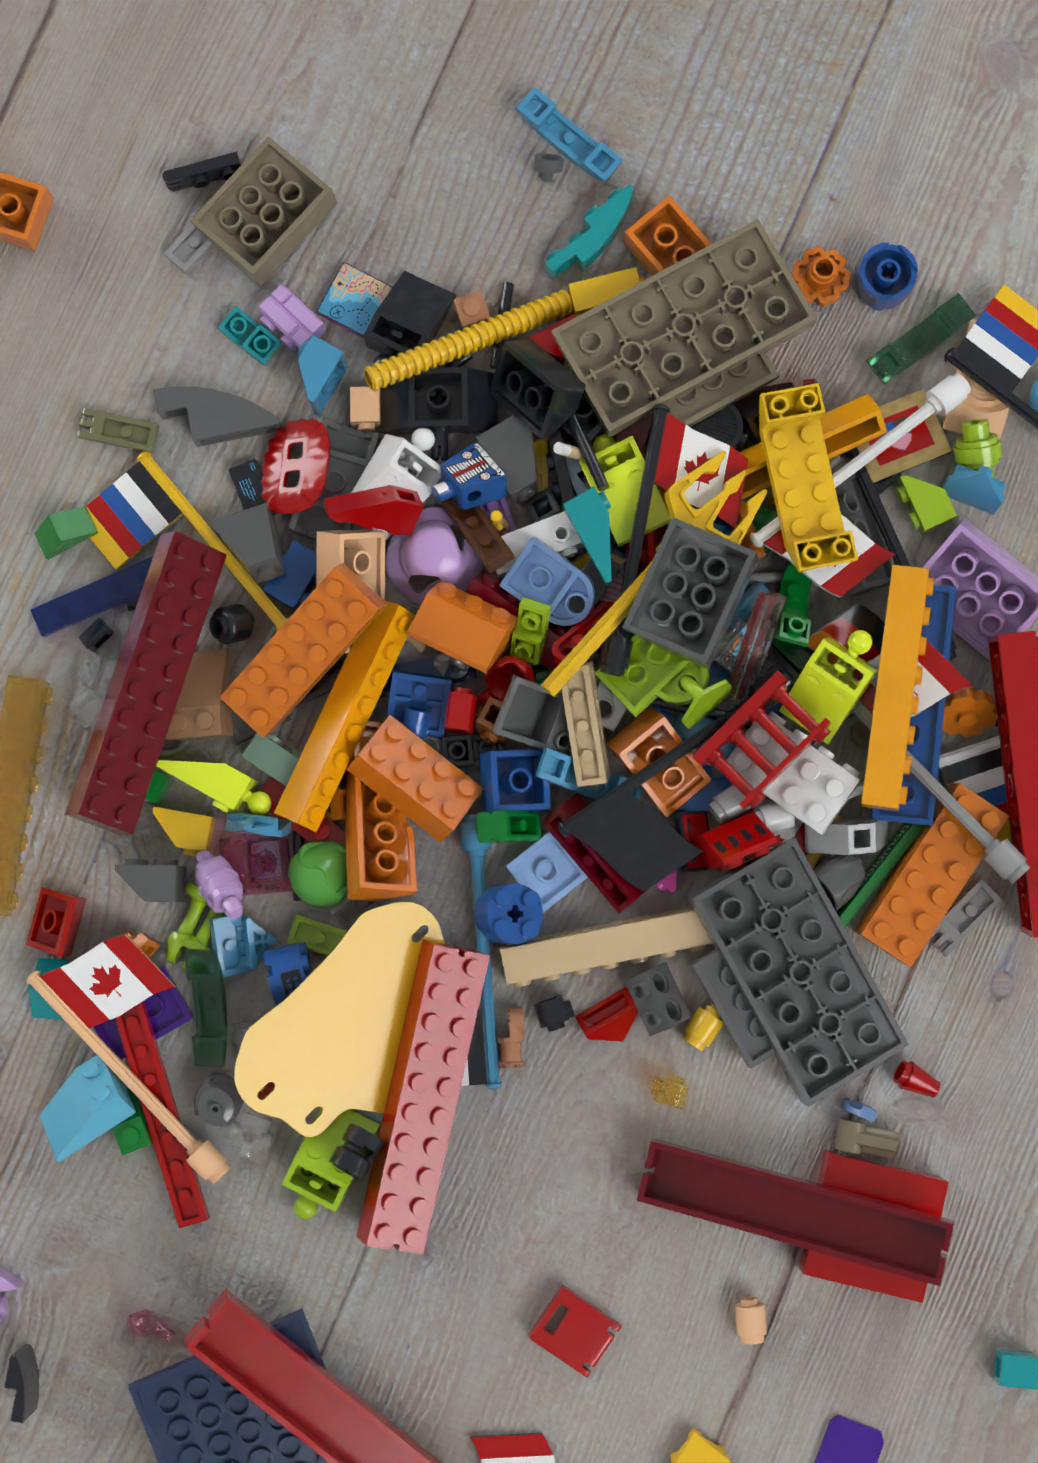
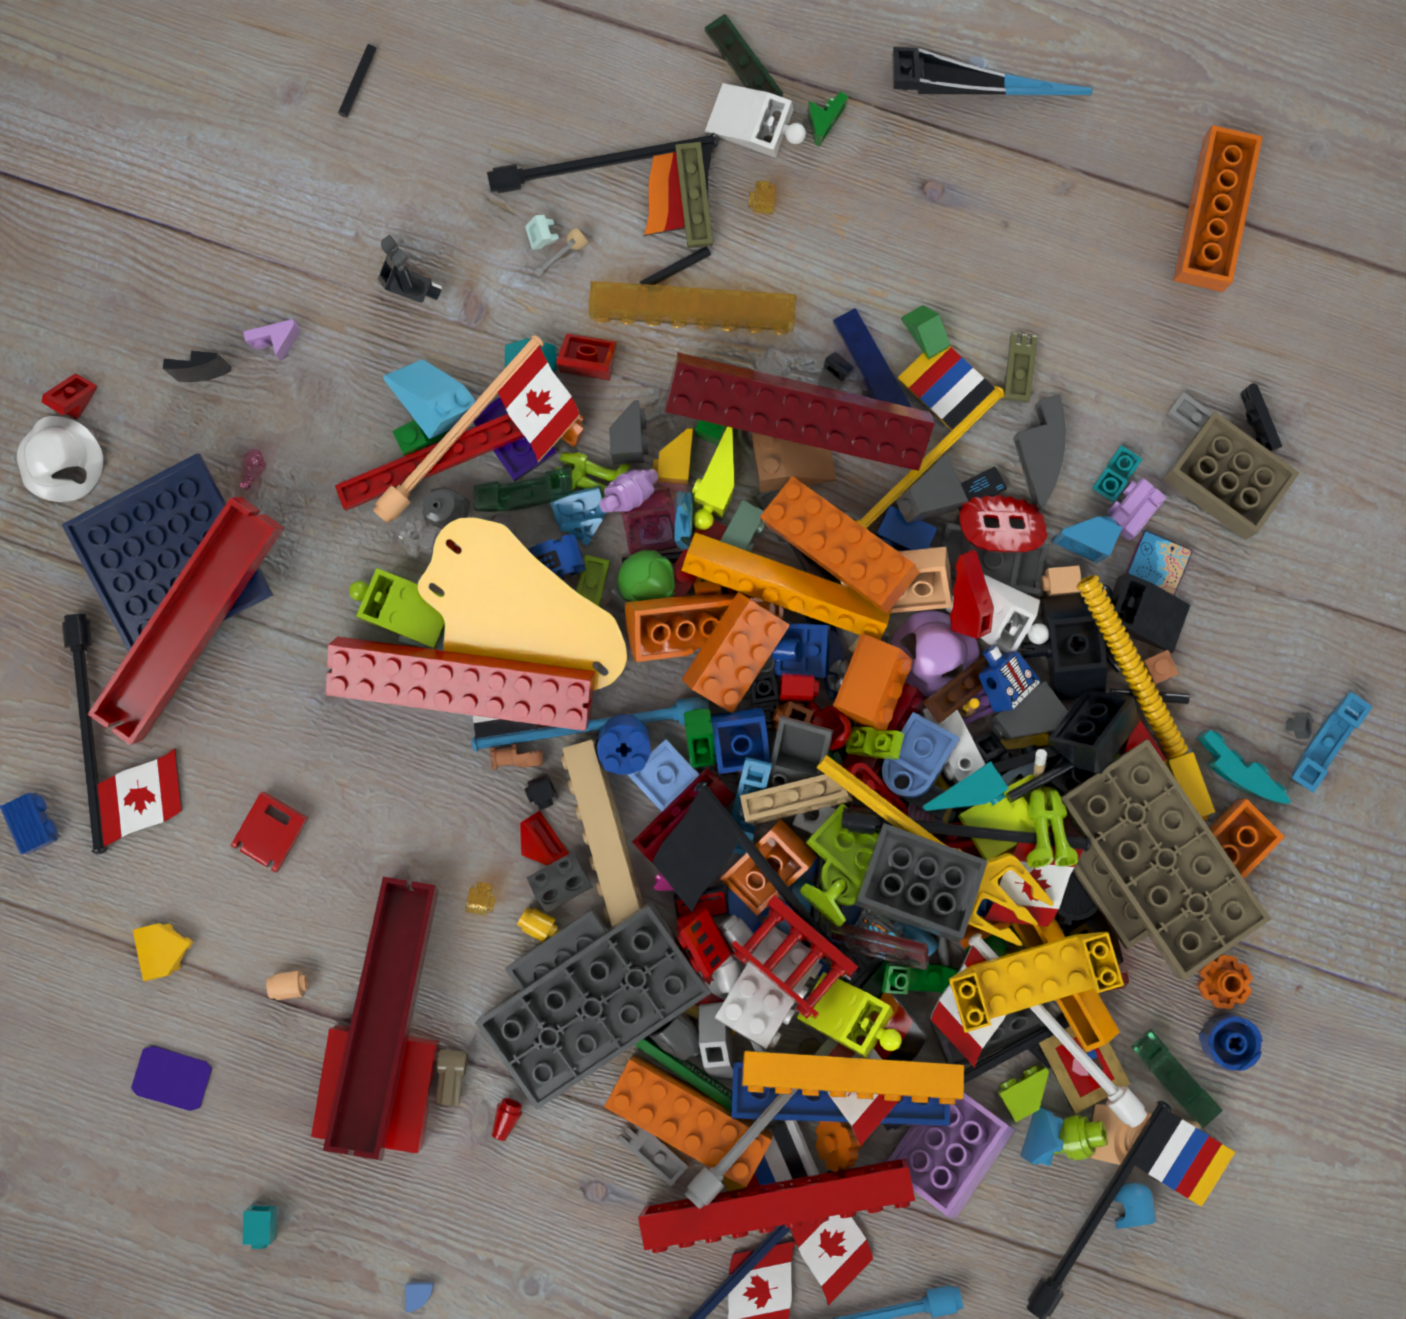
camera: 80 degrees right, 0 degrees up
black head [209,604,255,645] -> none
black wheel [329,1123,385,1181] -> none
medium blue tile [841,1098,877,1122] -> none
none -> lime piece [1027,791,1078,868]

